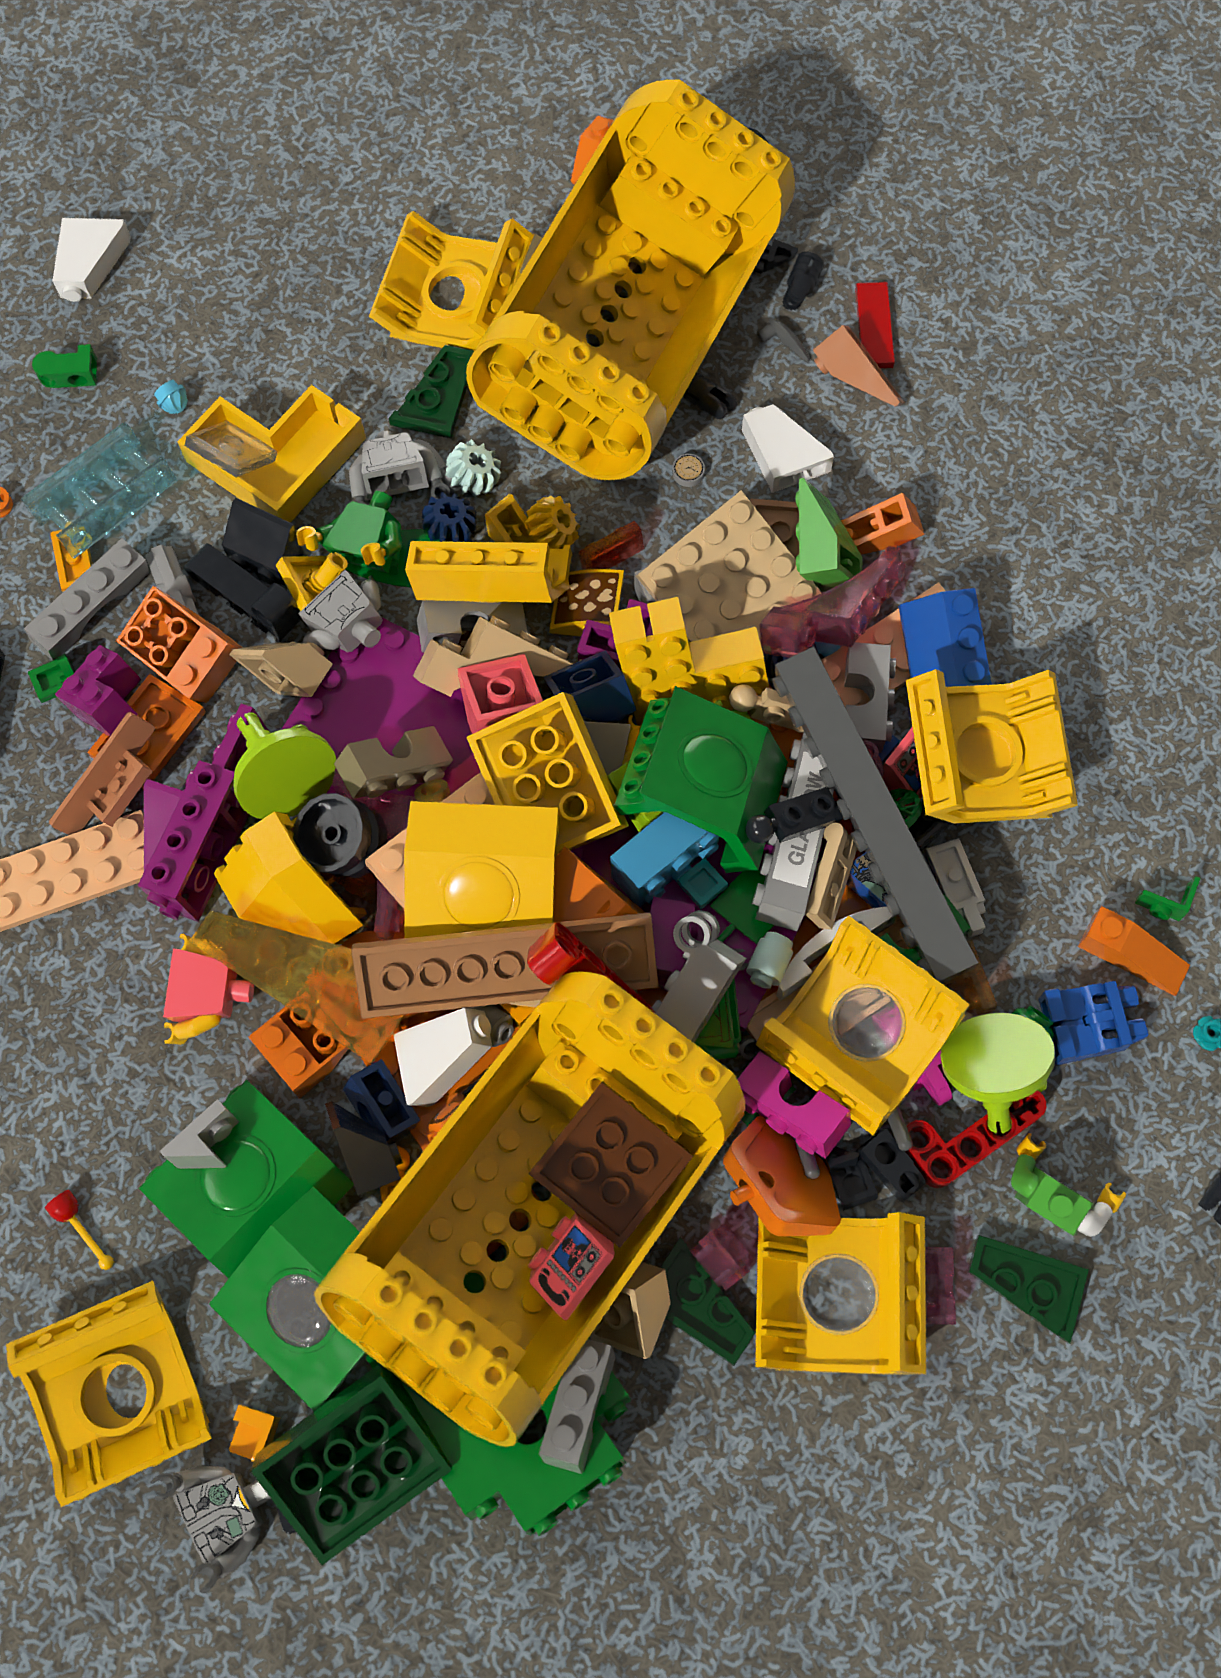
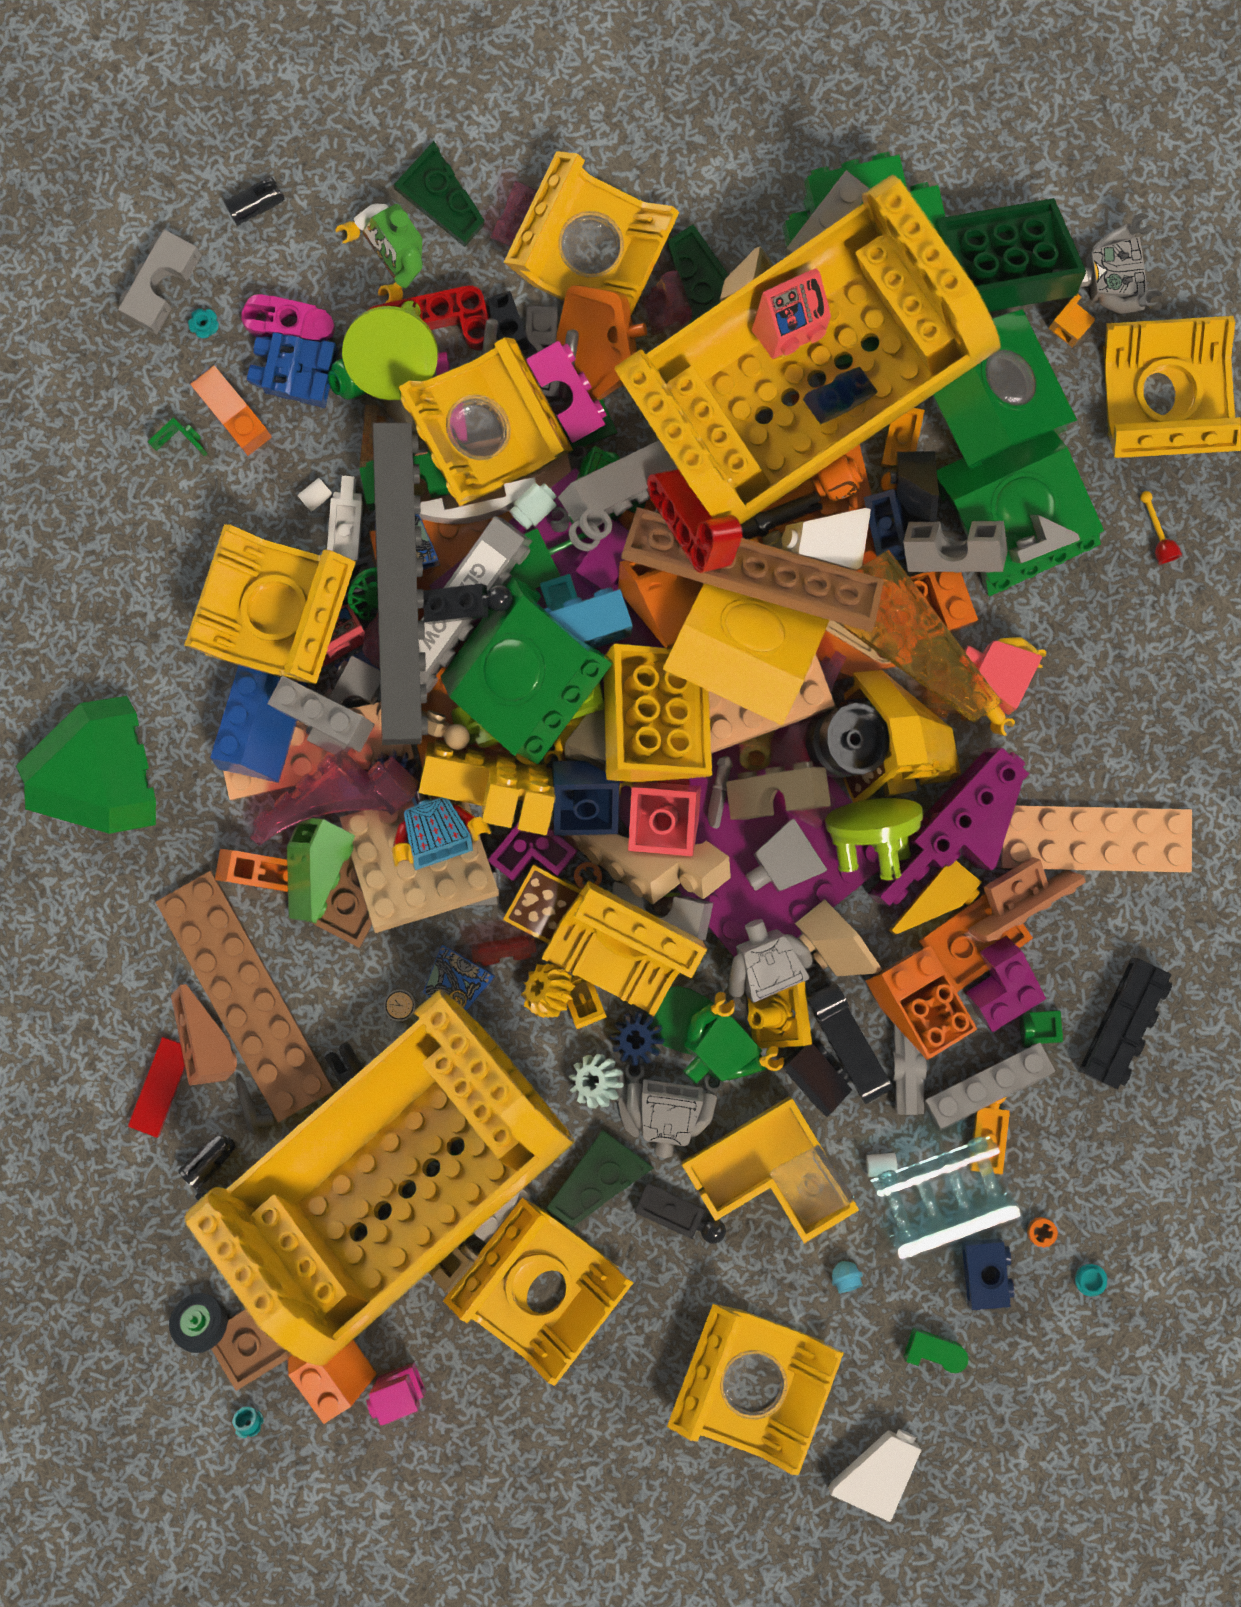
camera: 160 degrees left, 15 degrees up
reddish brown plate [529,1081,694,1248] -> none
white slope [742,404,834,493] -> none
tan plate [805,822,857,930] -> none
none -> green panel [16,696,156,834]
none -> medium nougat plate [155,871,335,1122]
none -> dark pink piece [241,294,335,342]
none -> light grey arch [267,676,375,752]
none -> white hinge [297,478,333,512]
none -> dark pink arch [366,1362,426,1426]
none -> torso [392,790,491,870]
none -> torso [423,945,495,1011]
none -> orange bush [574,862,602,889]
none -> black plate [634,1182,726,1244]
none -> yellow panel [667,1304,844,1475]
none -> light grey piece [708,756,733,829]
none -> light grey torso [745,819,827,892]
none -> slope [803,366,878,424]
none -> white hinge [866,1152,898,1177]
none -> yellow slope [888,861,982,935]
none -> light grey arch [903,521,1008,573]
none -> dark blue brick [961,1238,1015,1310]

